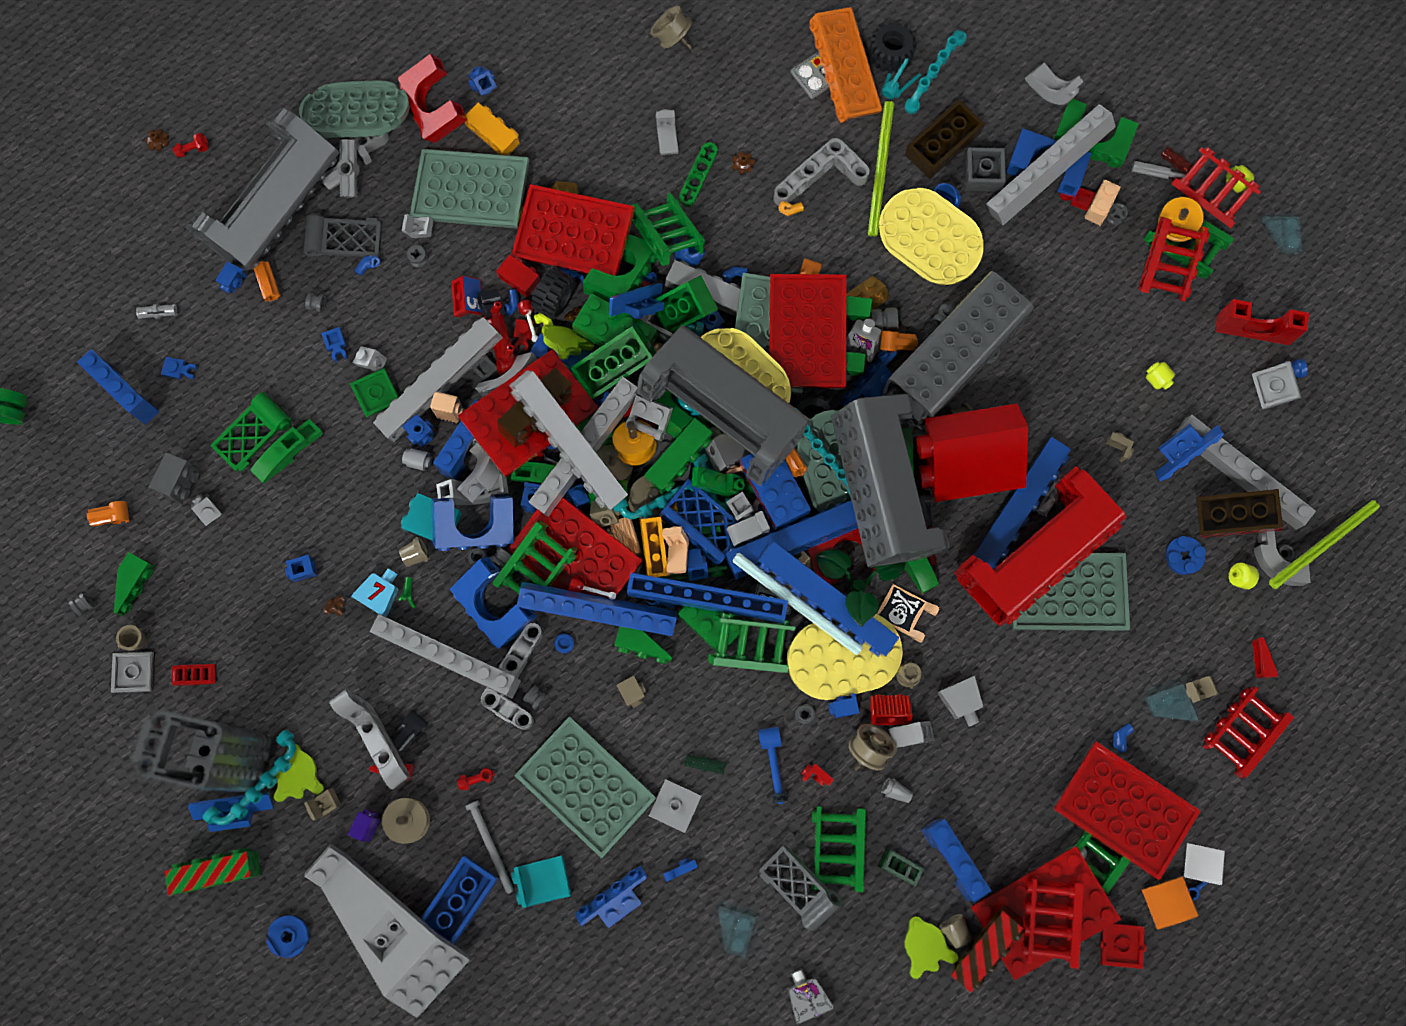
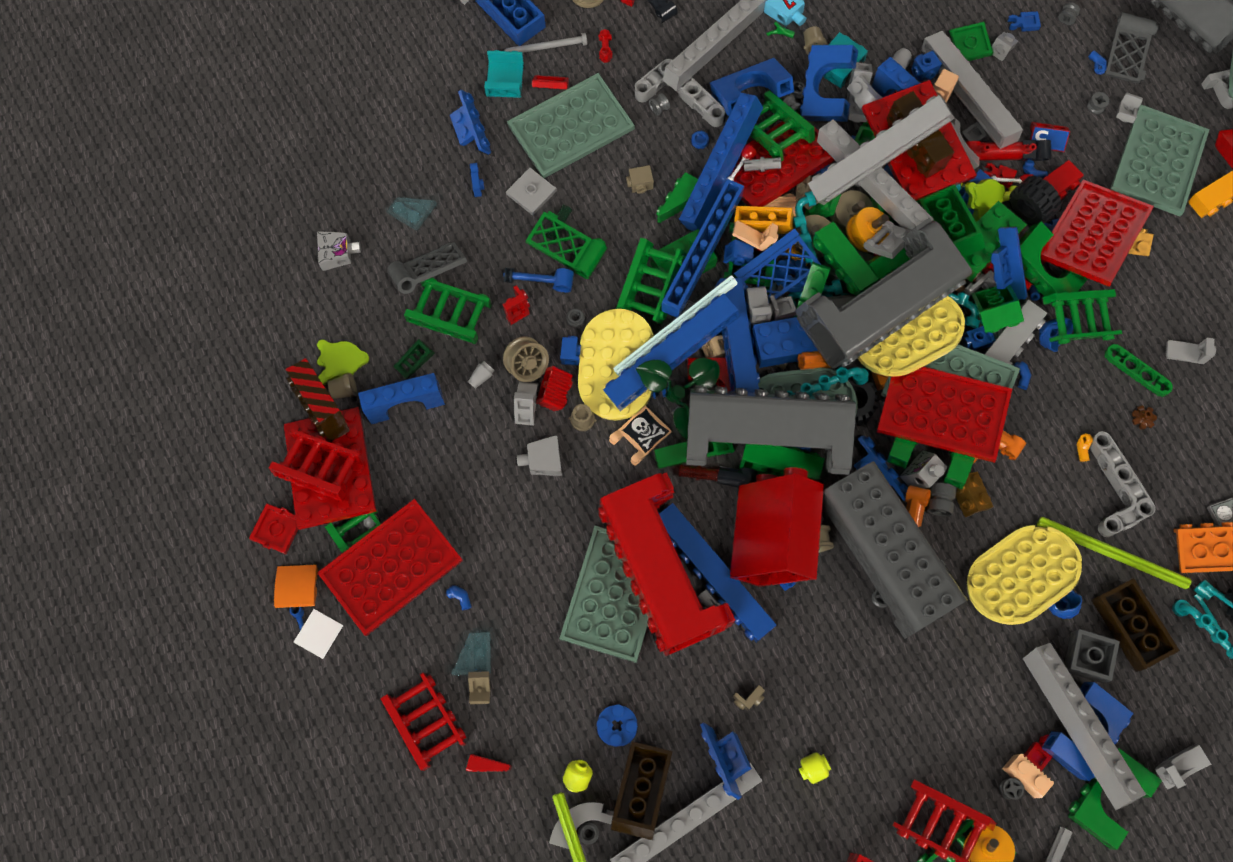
camera: 110 degrees right, 5 degrees down
light grey piece [322,139,360,197] -> none
none -> green piece [525,211,607,279]
none -> red tile [532,75,569,89]
none -> light grey pin [744,157,781,172]

